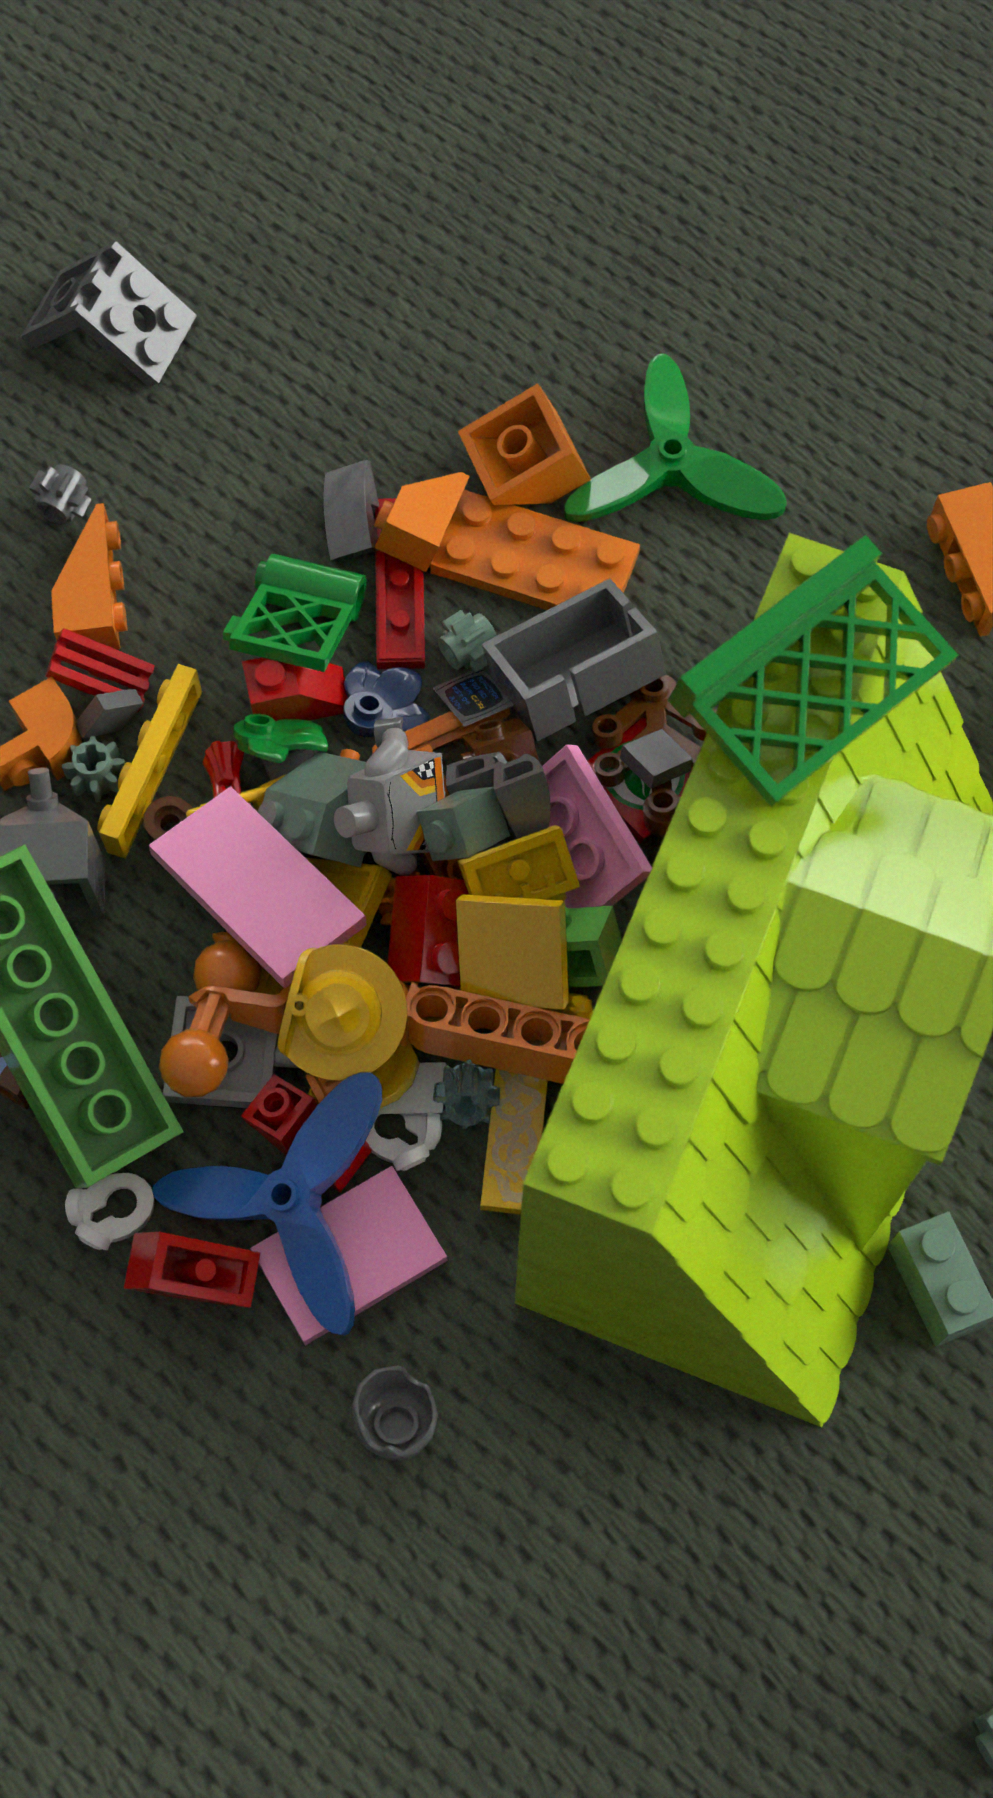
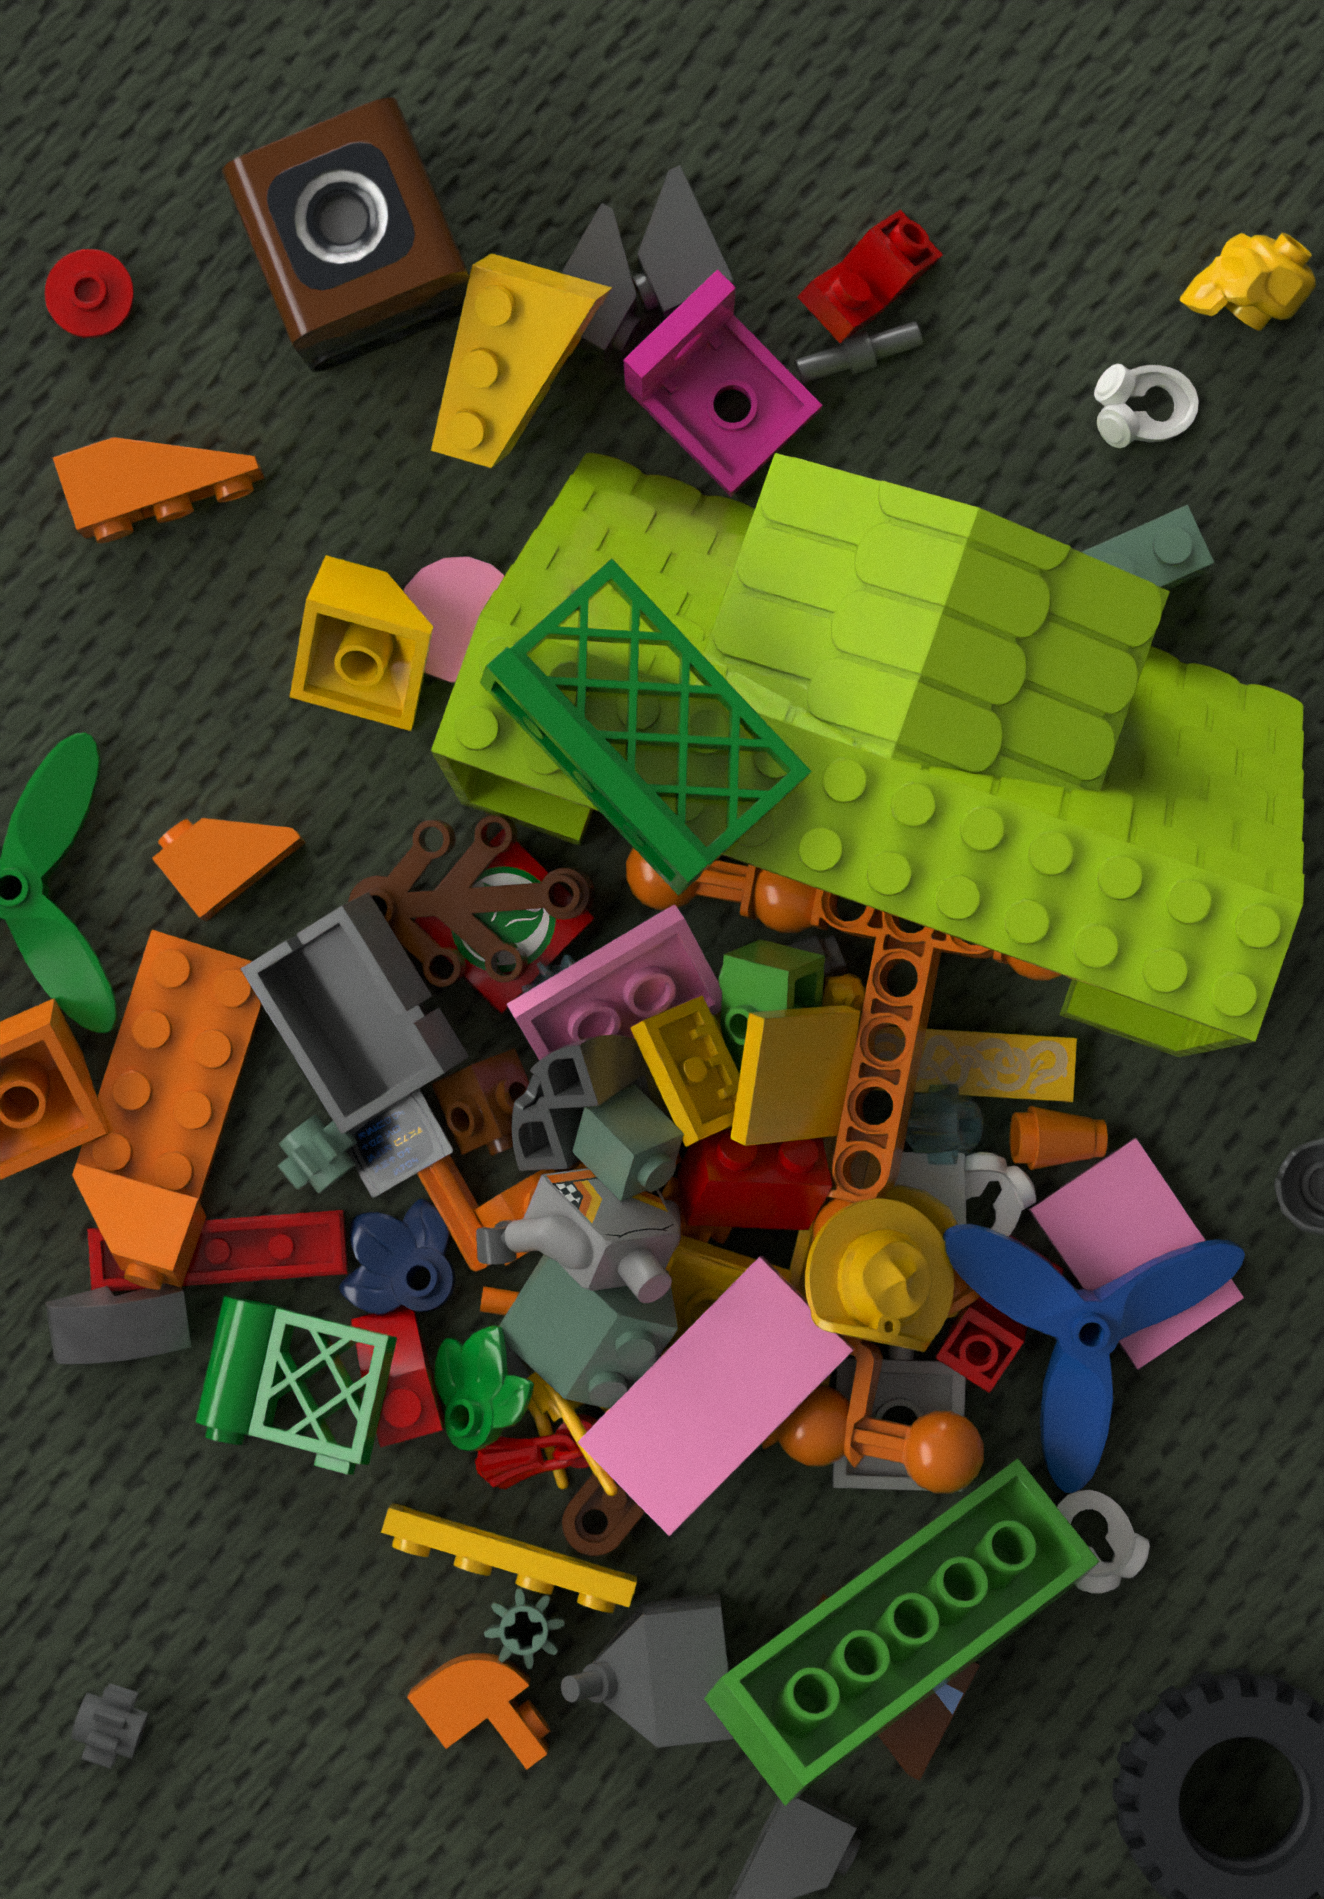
camera: 90 degrees left, 20 degrees up
red tile [45,628,155,713] -> none
orange slope [51,503,127,654] -> none
dark grey tile [76,689,143,738] -> none
red slope [124,1232,261,1308] -> none
dark grey tile [620,729,693,789] -> none
none -> orange slope [152,818,306,922]
none -> orange cone [1009,1106,1108,1170]

